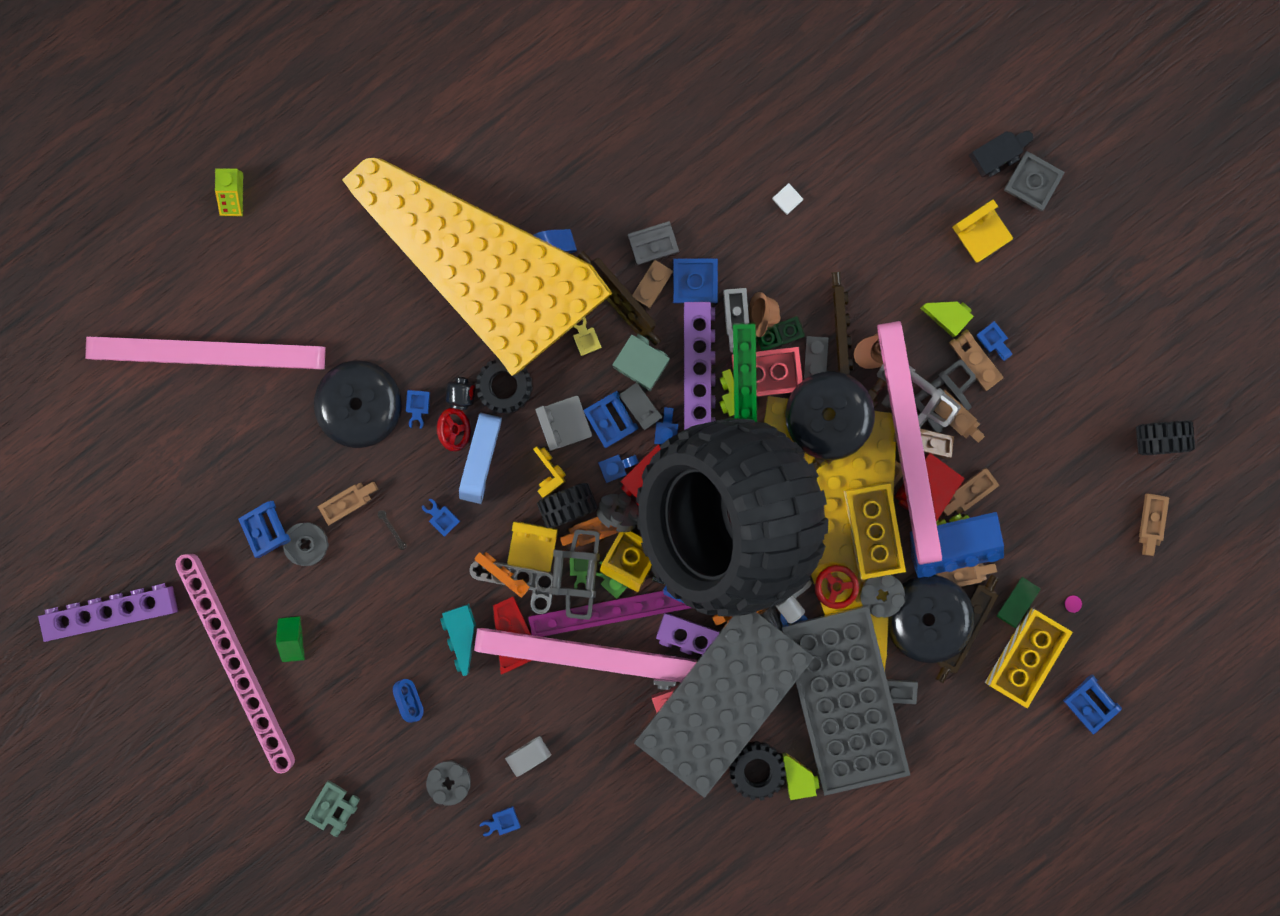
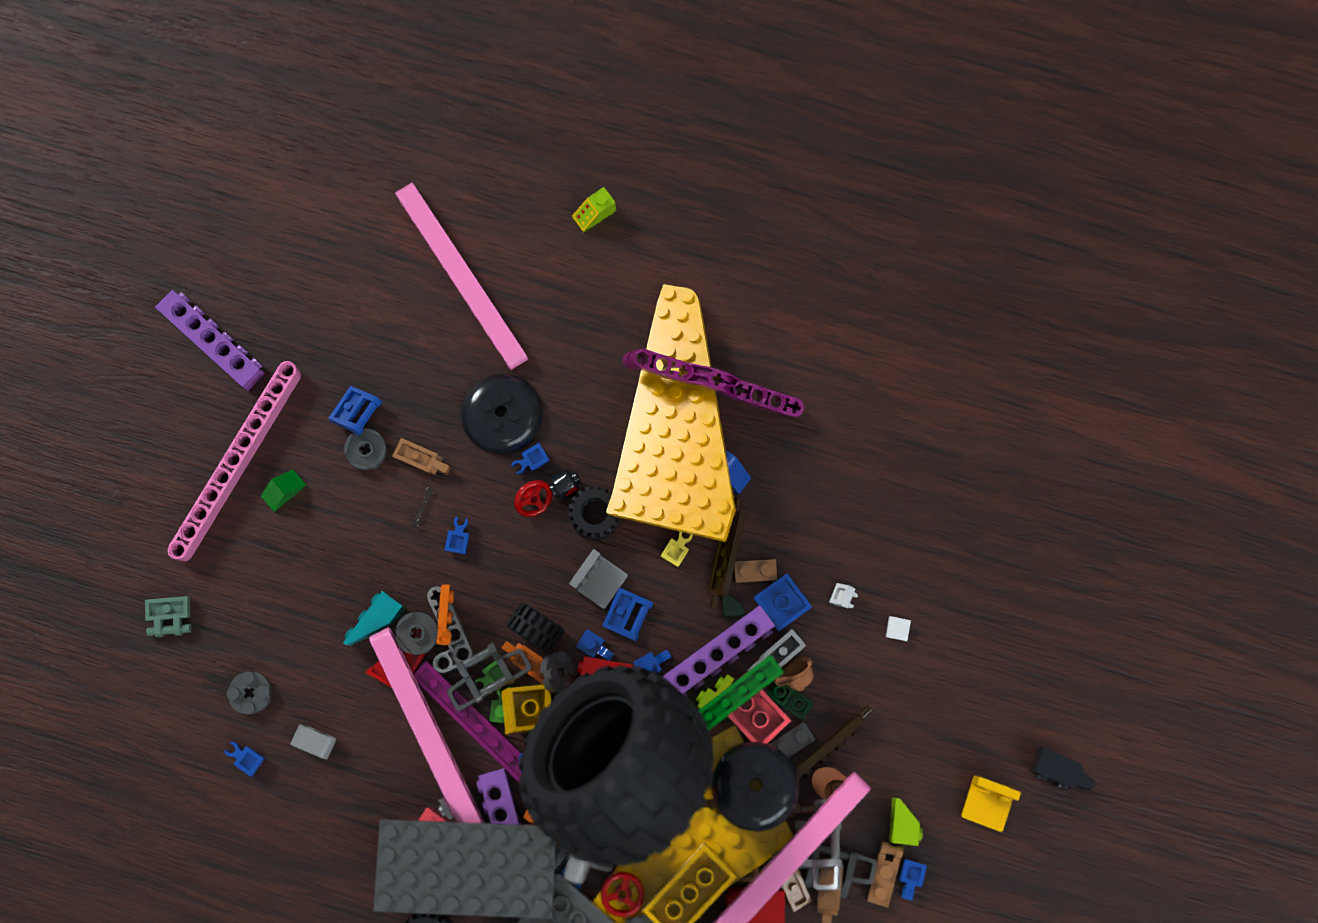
camera: 50 degrees right, 10 degrees down
blue plate [393,679,423,723] -> none
light blue beam [459,412,502,504] -> none
yellow bracket [507,521,558,572] -> none
yellow bracket [533,446,566,498] -> none
sand green piece [612,334,670,391] -> none
dark grey bracket [620,383,662,431] -> none
flat silver plate [628,221,679,265] -> none
dark grey plate [1004,151,1065,212] -> none
none -> dark grey plate [395,612,438,655]
none -> magenta beam [623,349,804,417]
none -> tile [722,596,745,617]
none -> white tile [829,583,858,608]

